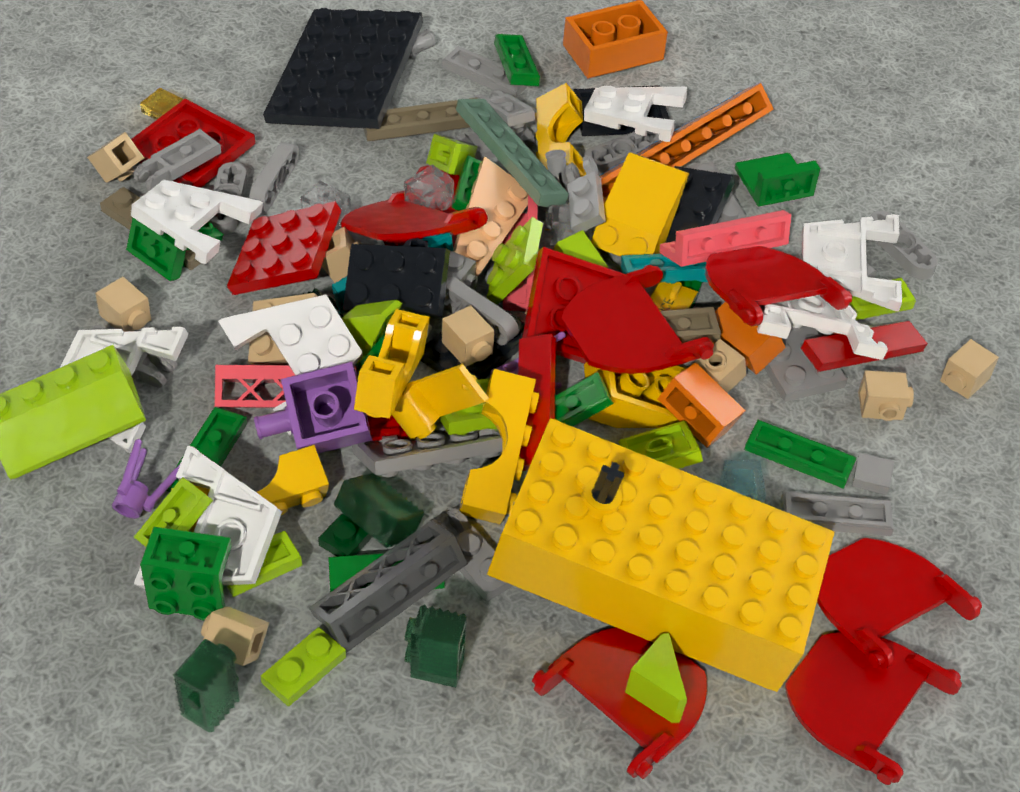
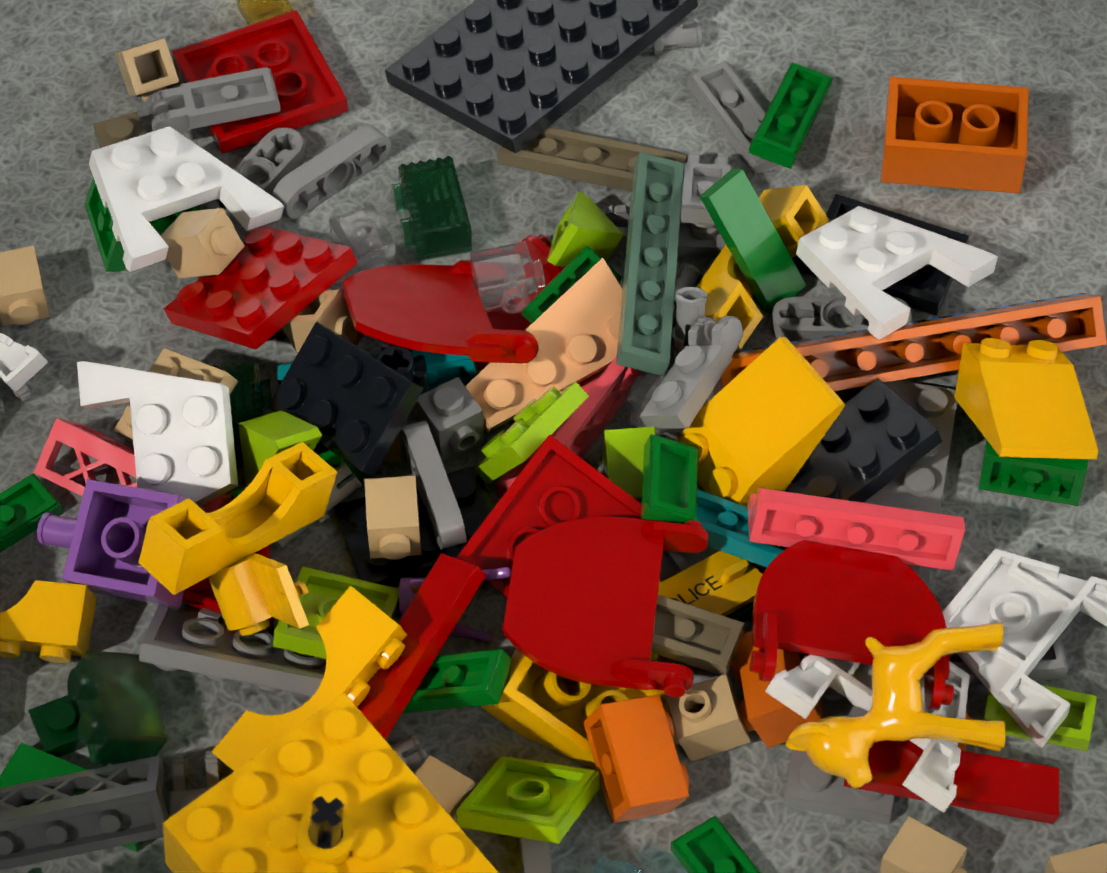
camera: 35 degrees right, 5 degrees up
none -> tan brick [160,208,245,278]
none -> clear green brick [391,156,472,261]
none -> green tile [641,434,698,524]
none -> green tile [699,168,806,313]
none -> yellow animal [786,622,1006,789]
none -> yellow slope [954,338,1099,460]

